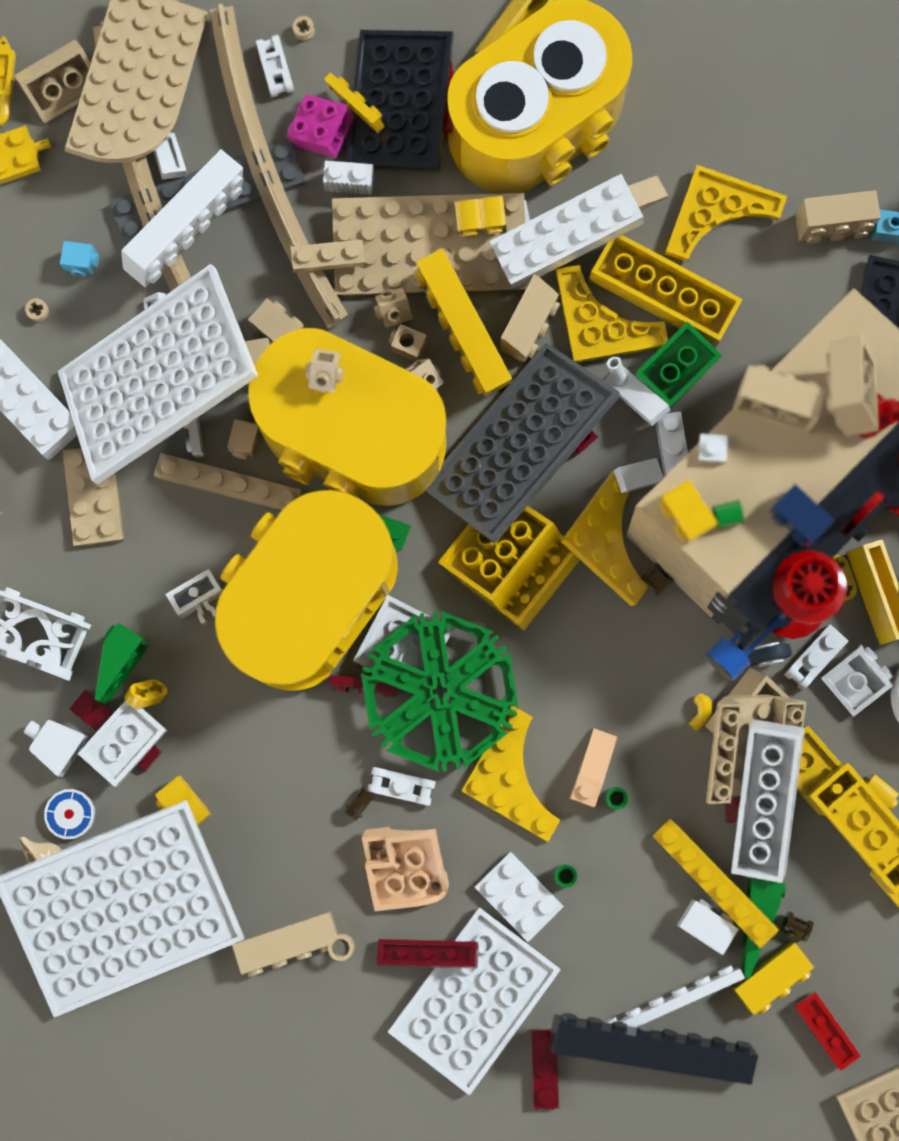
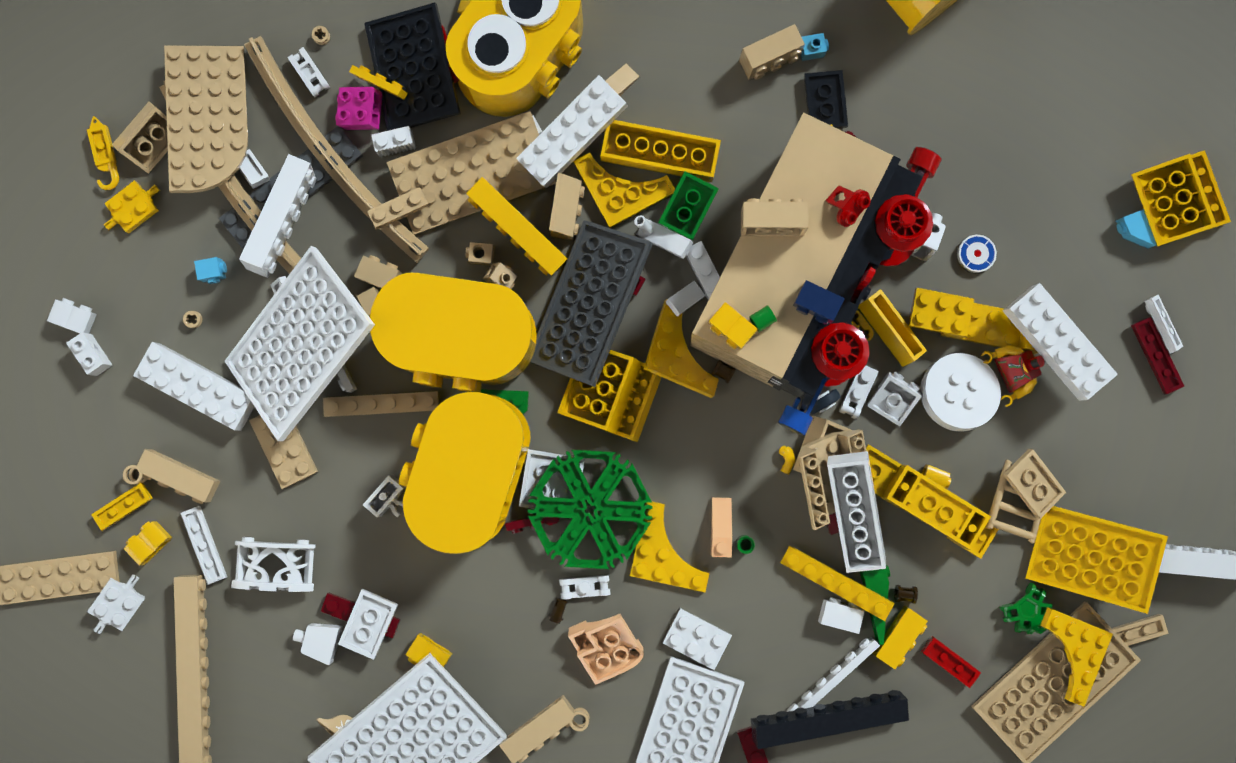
camera: 15 degrees left, 5 degrees up
tile [44,789,95,839] -> none
green slope [95,622,151,705] -> none
yellow beam [124,679,167,709] -> none
tan brick [227,419,260,459] -> none
tan brick [305,349,344,393] -> none
tan brick [373,288,413,328] -> none
dark red plate [377,939,479,969] -> none
yellow brick [455,196,506,237] -> none
green beam [553,864,578,888] -> none
yellow plate [665,165,787,262] -> none
white plate [699,434,727,464] -> none
tan brick [826,335,878,436] -> none

